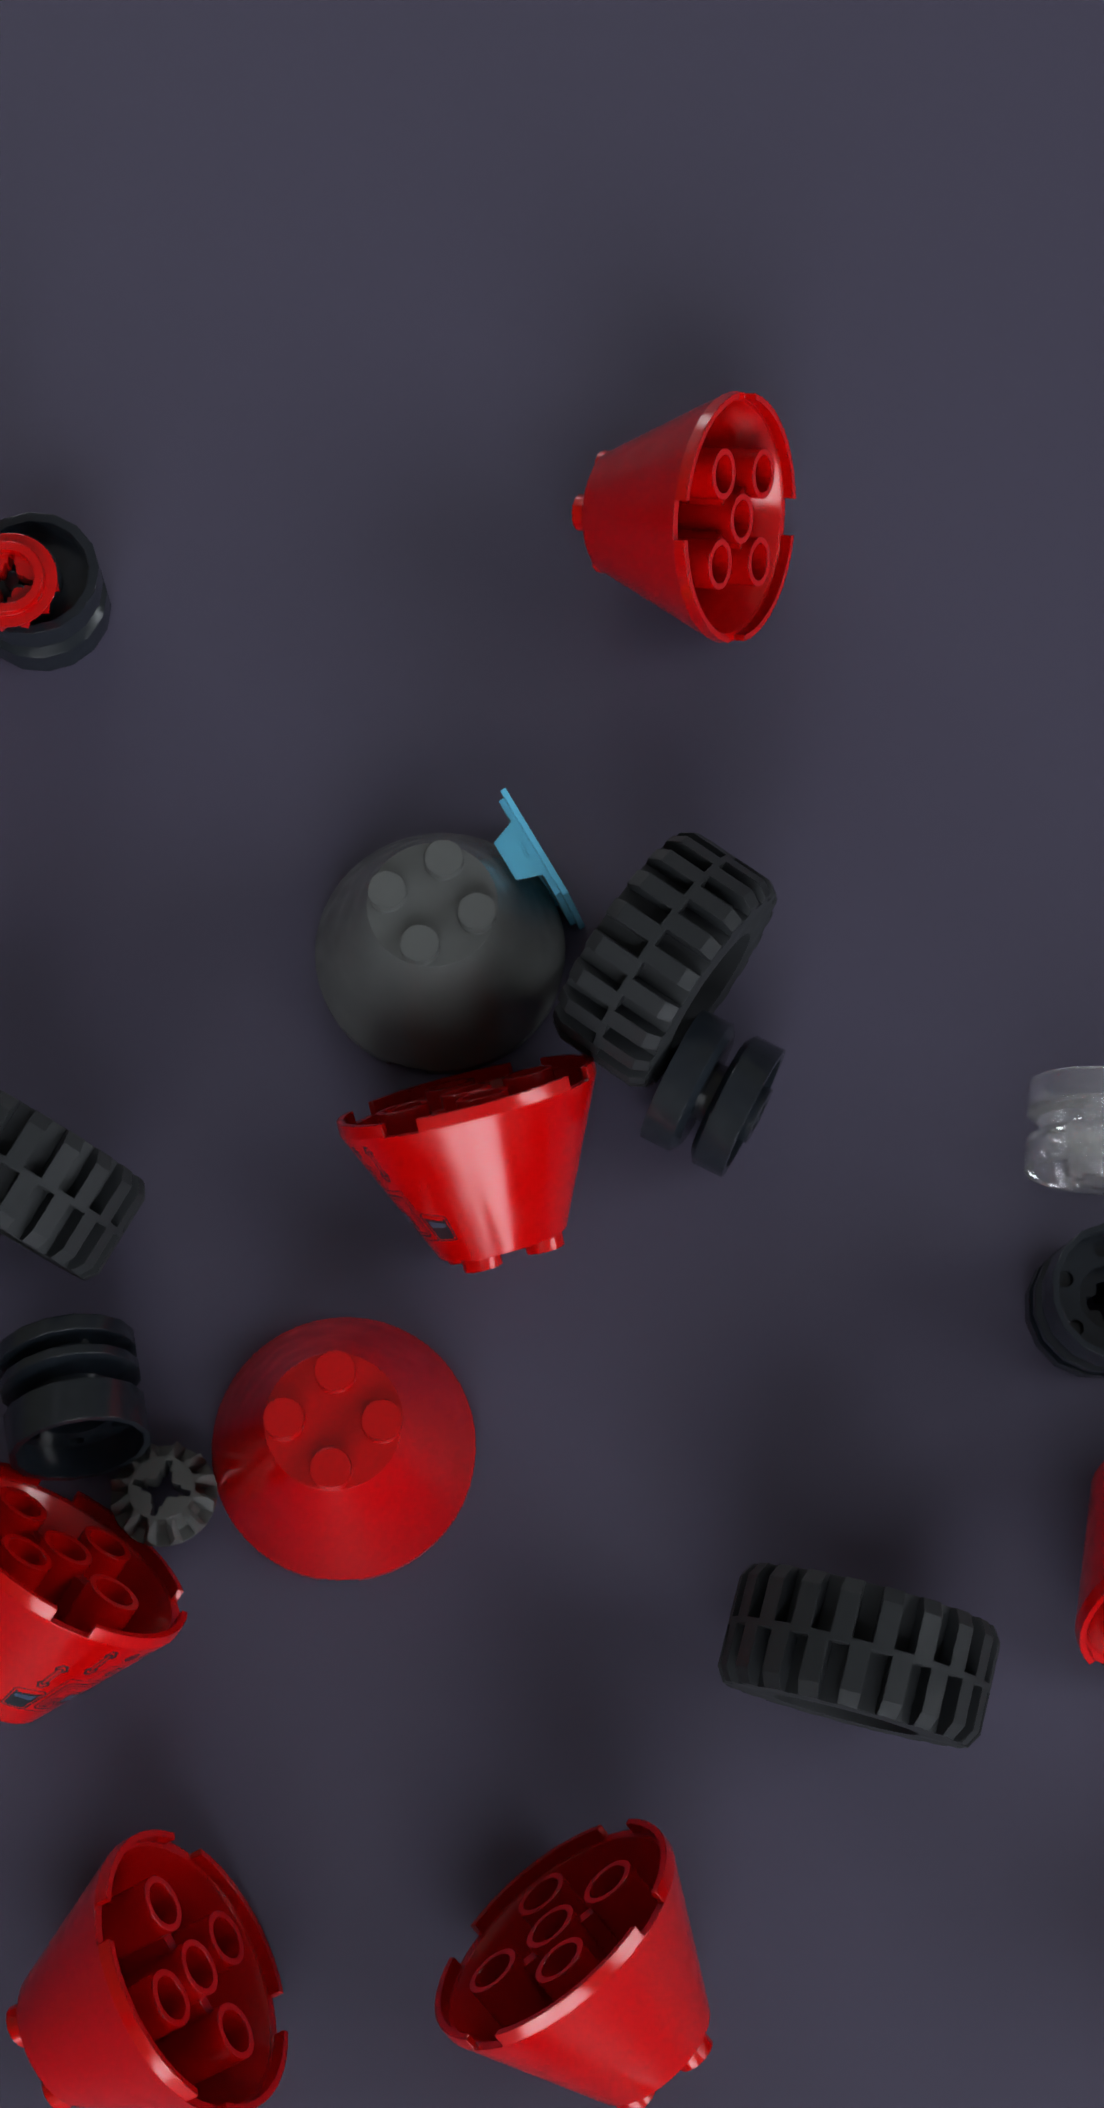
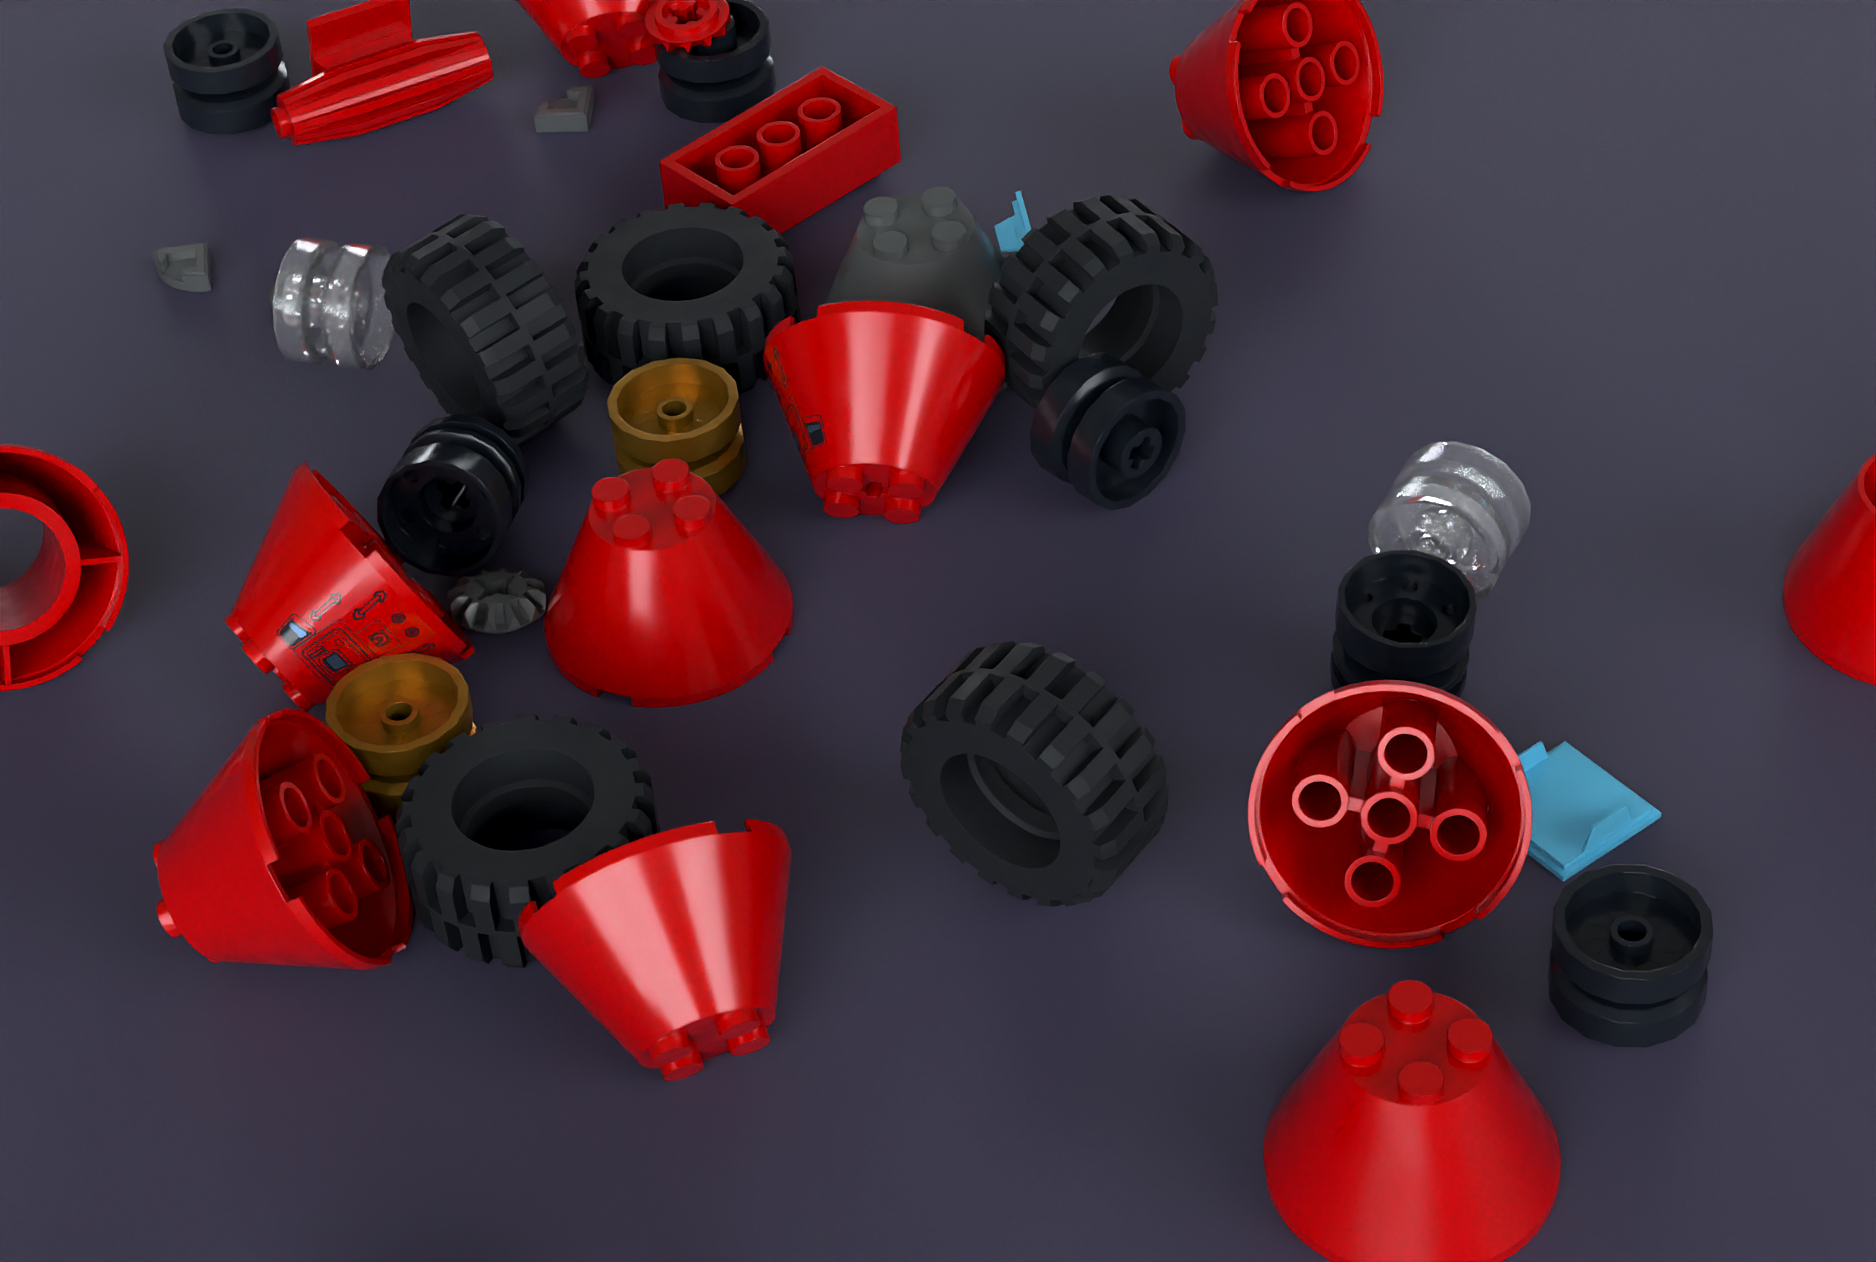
camera: 25 degrees right, 30 degrees down
none -> pearl gold wheel [325,653,478,819]
none -> black tyre [395,714,660,968]
none -> black tyre [574,203,800,395]
none -> pearl gold wheel [607,357,747,495]
none -> red brick [659,66,901,234]

